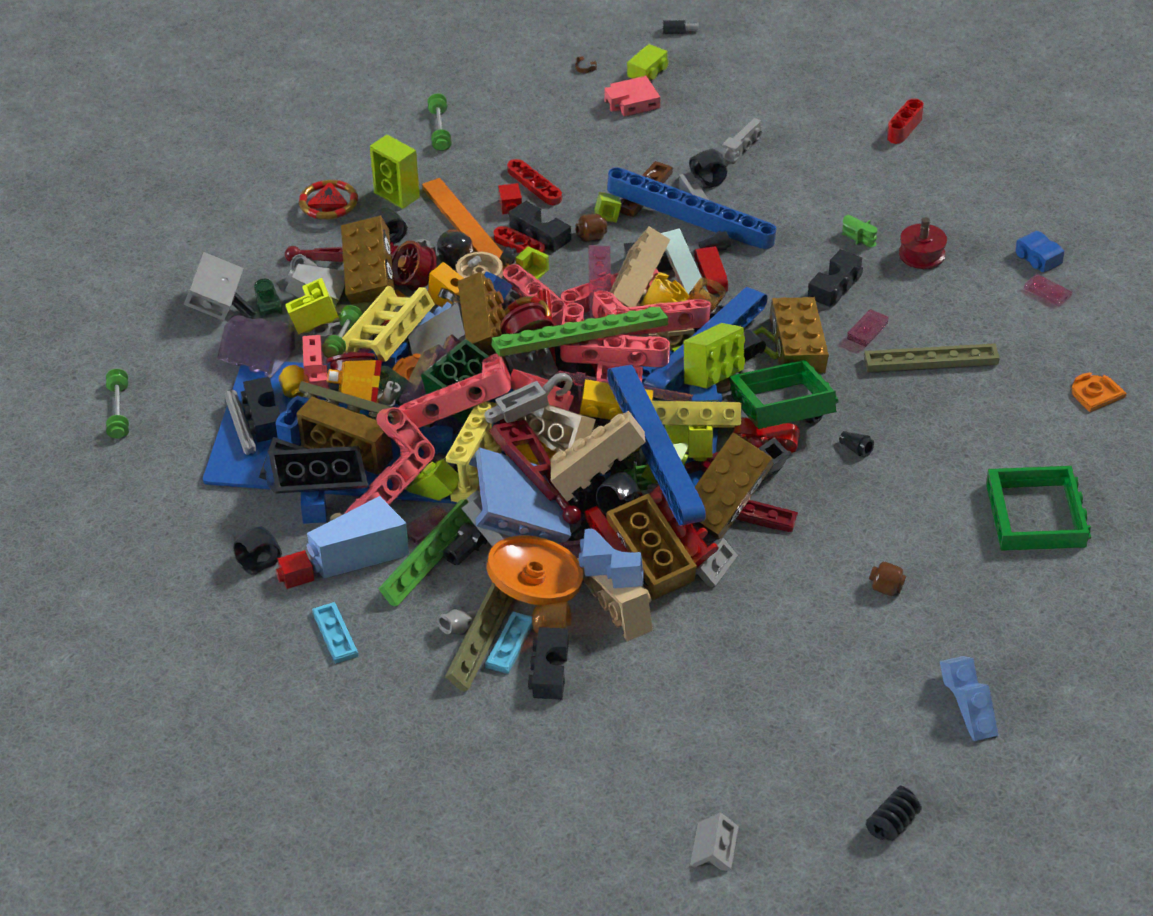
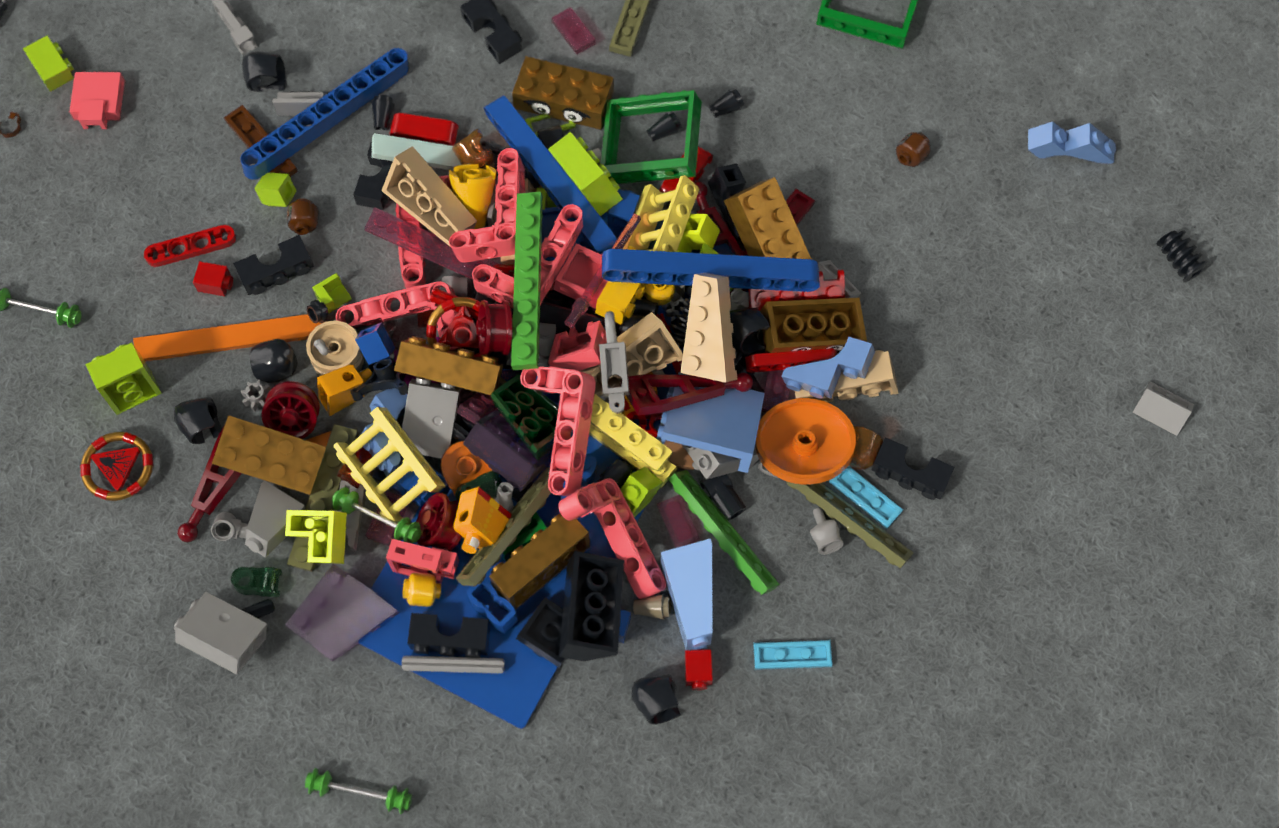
camera: 70 degrees left, 25 degrees up
red beam [494,226,545,254] -> none

